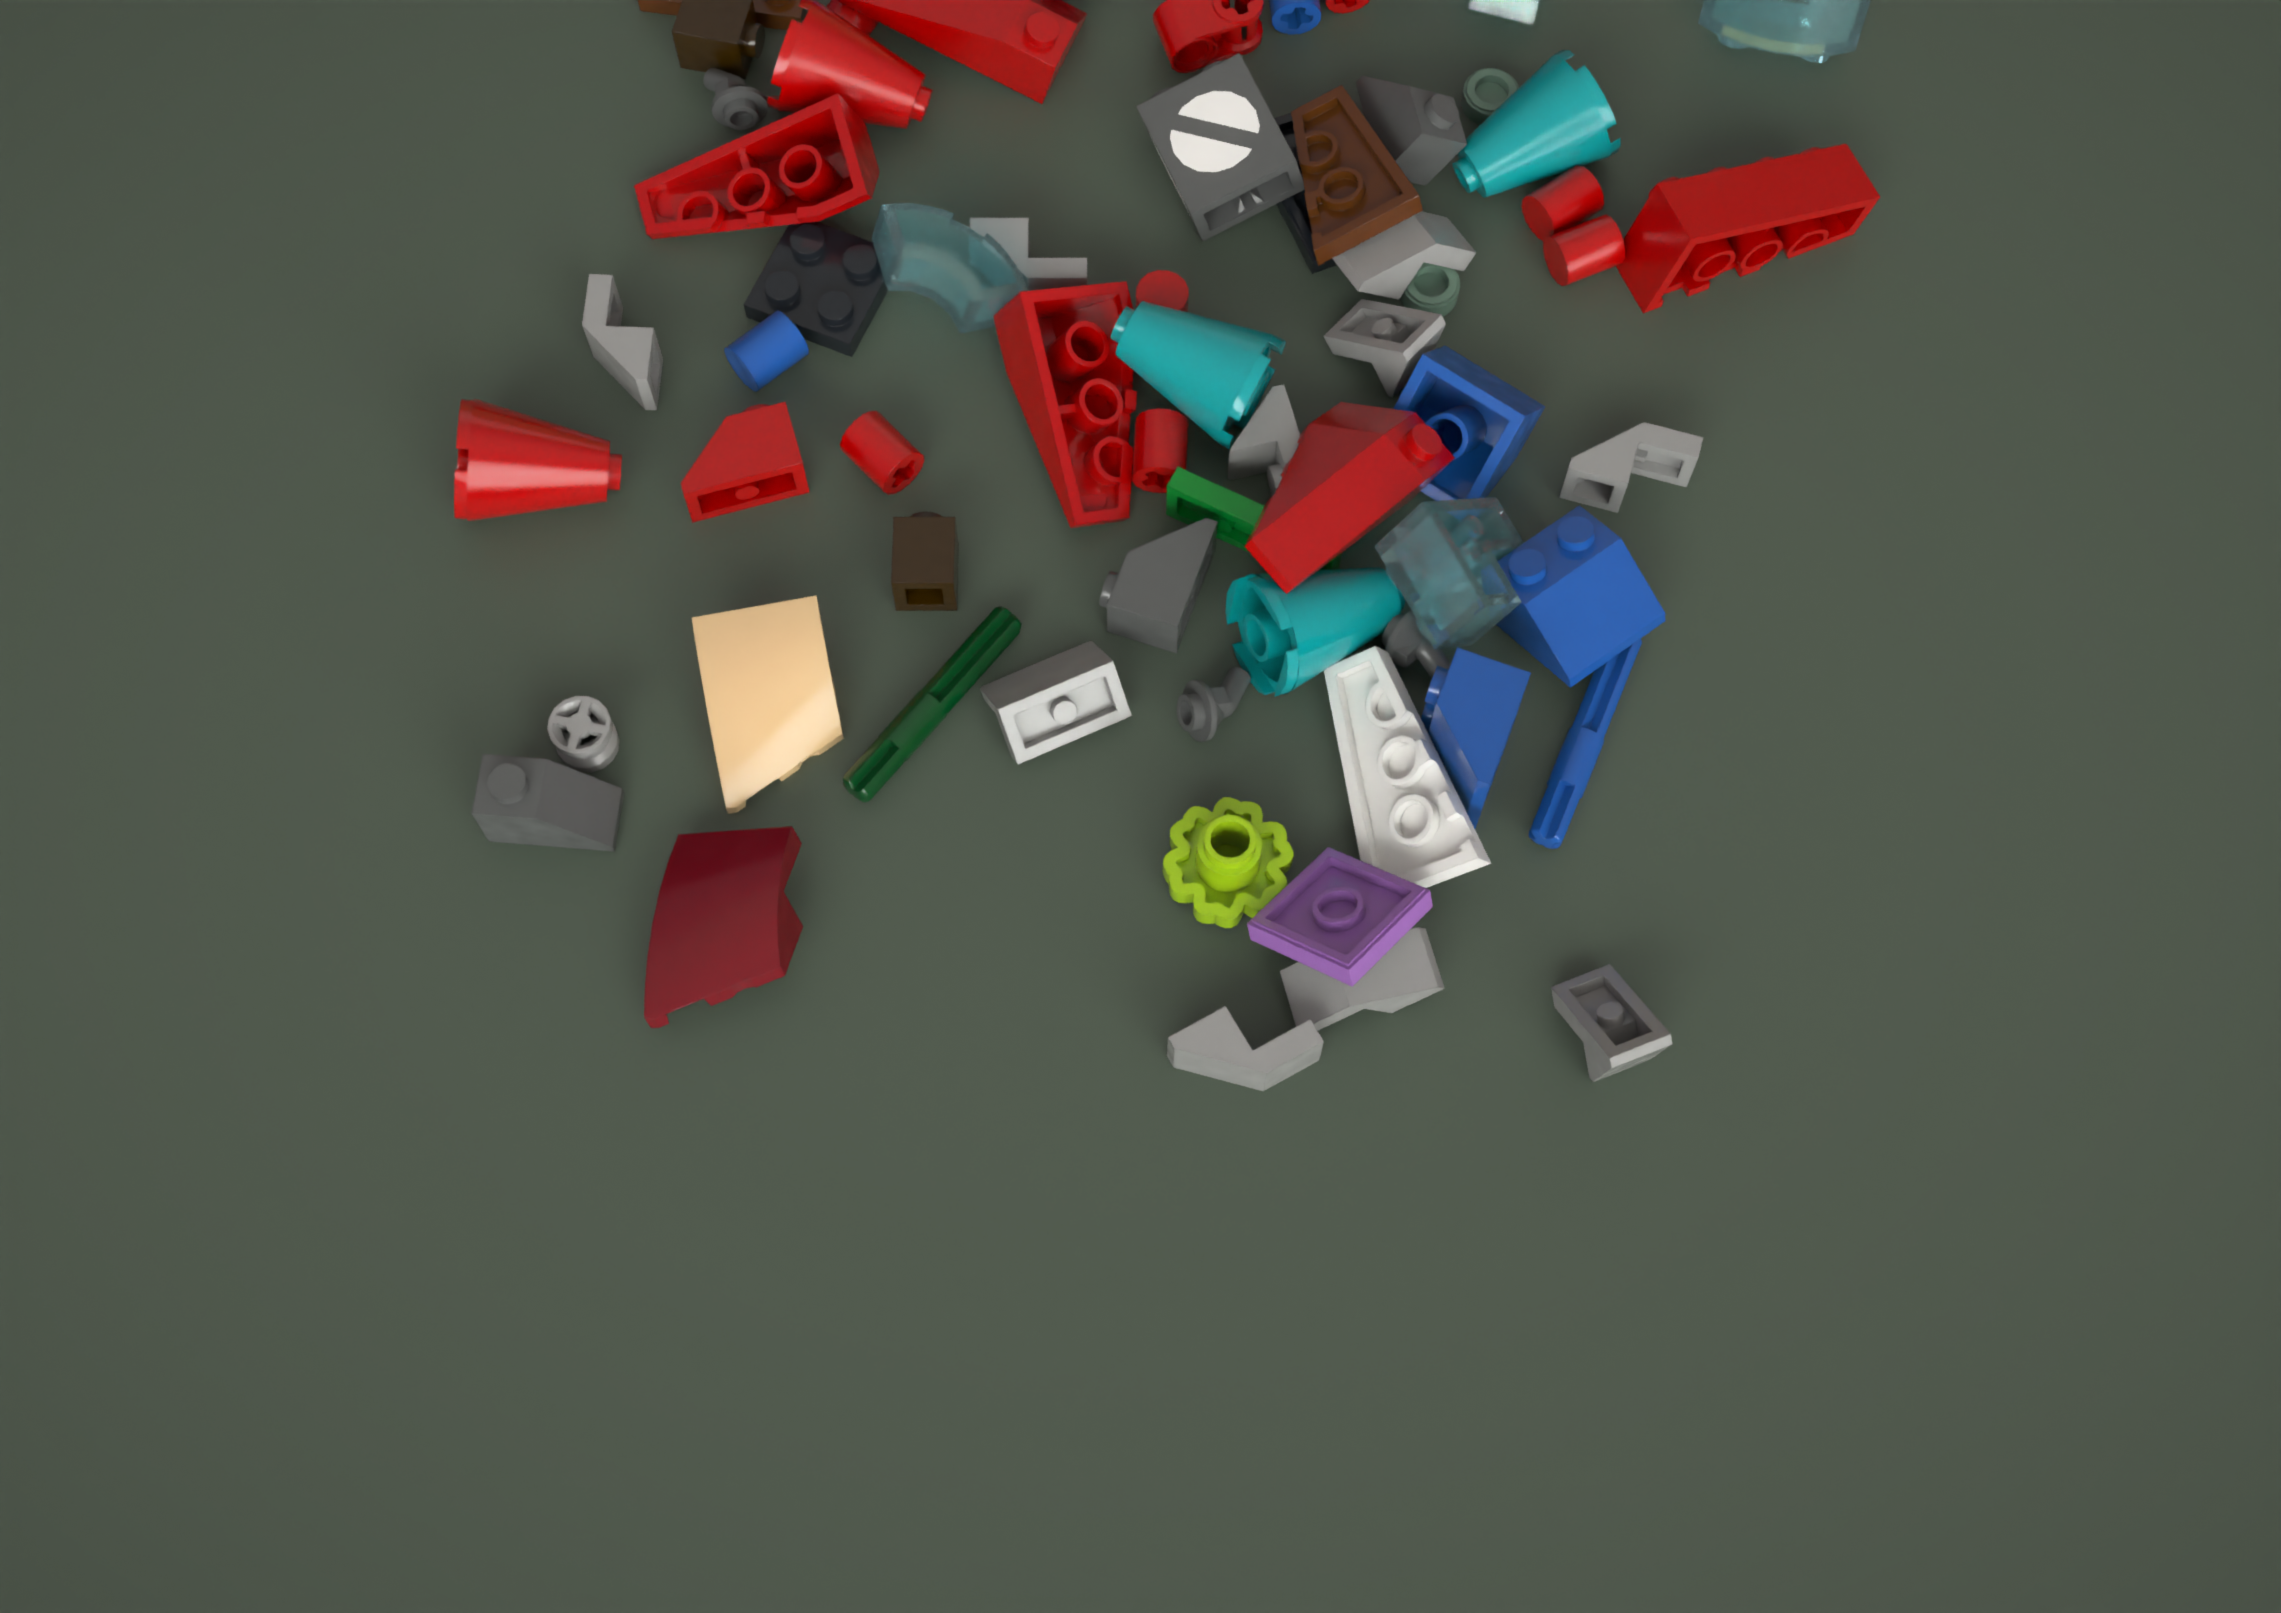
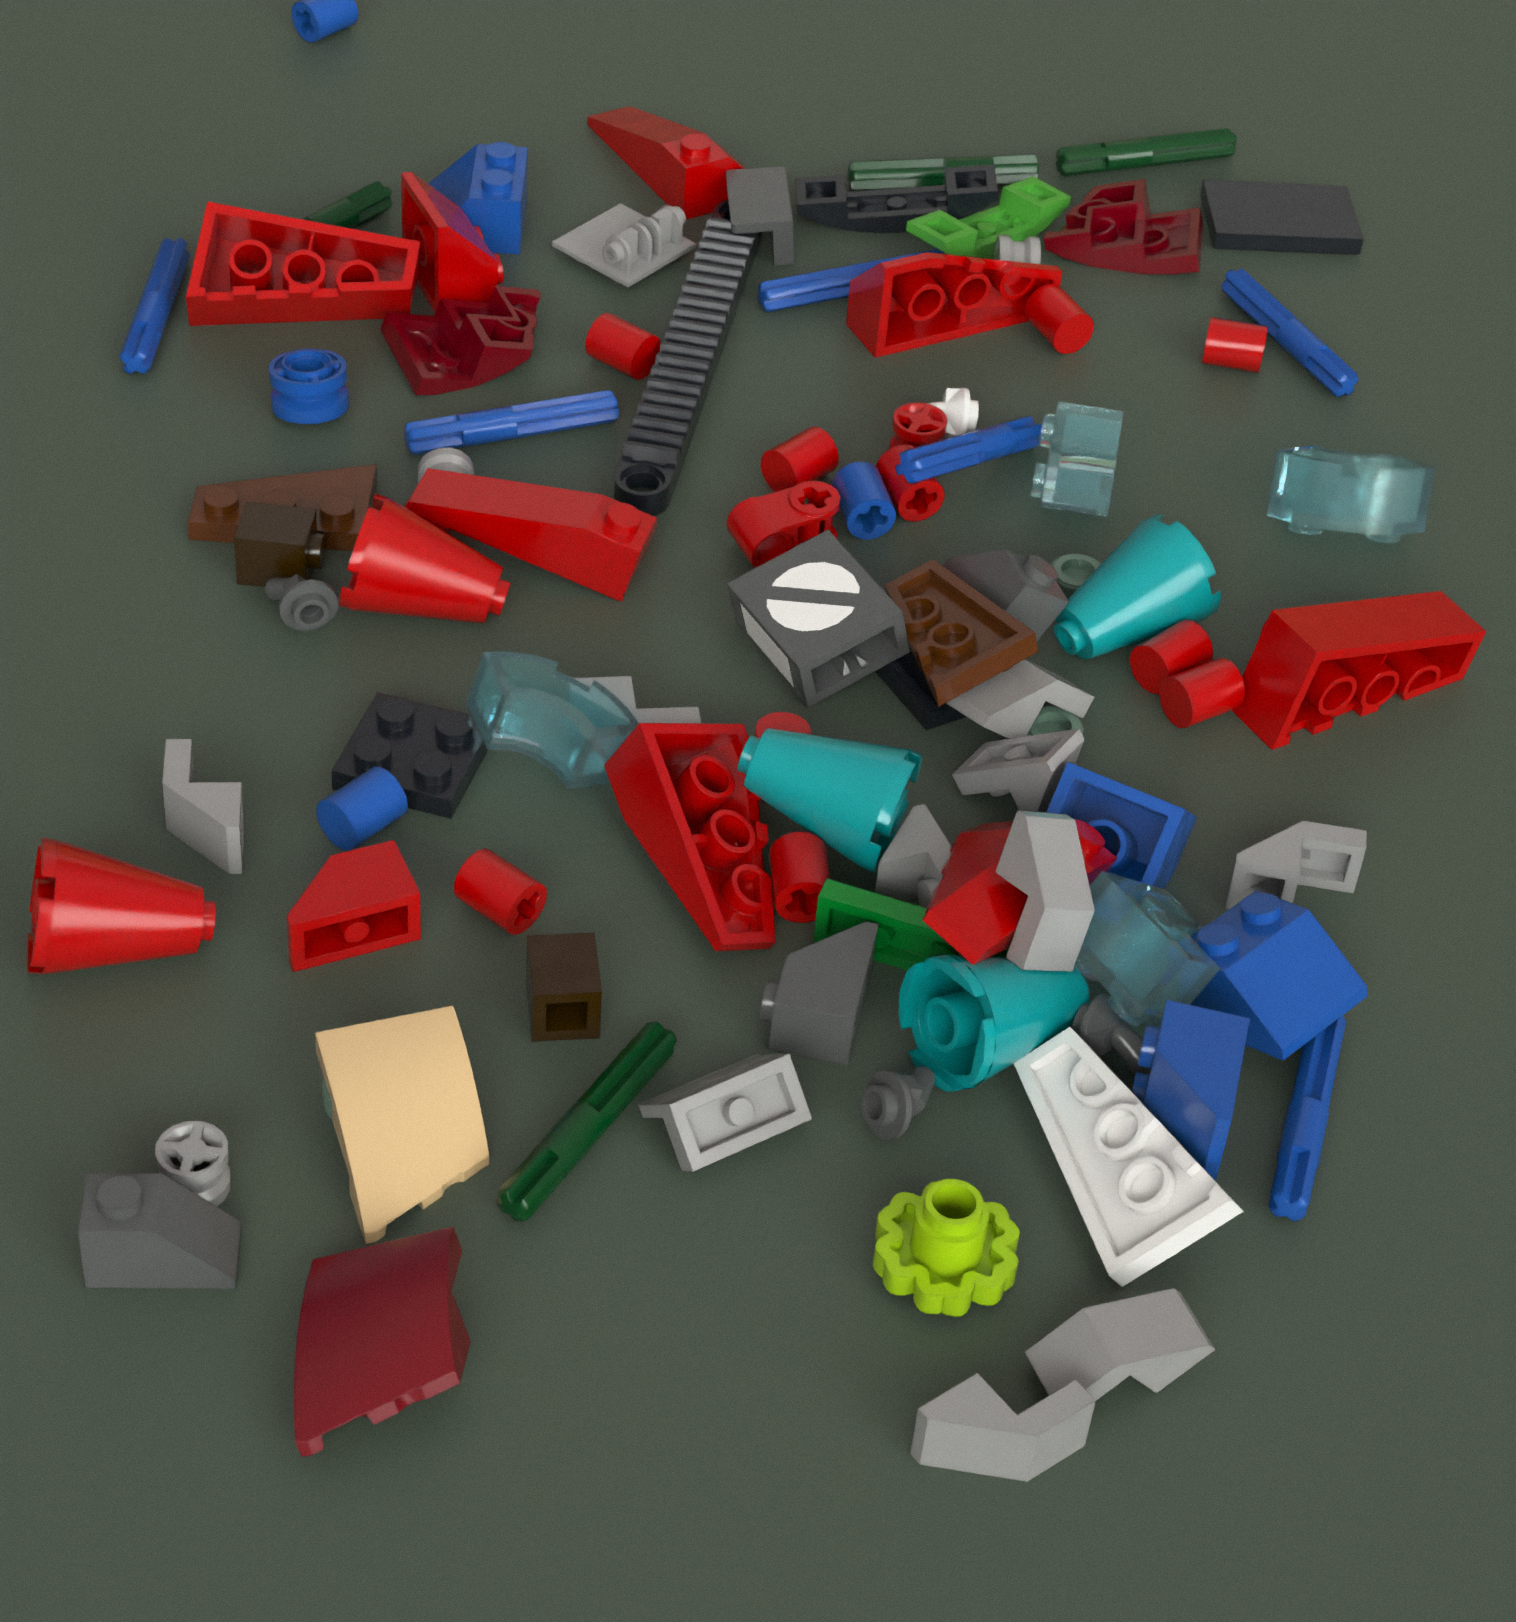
camera: 10 degrees left, 25 degrees down
red wedge [634,93,880,239] -> none
medium lavender tile [1247,847,1433,987] -> none
light grey slope [1551,964,1672,1082] -> none
none -> light grey slope [995,810,1095,972]

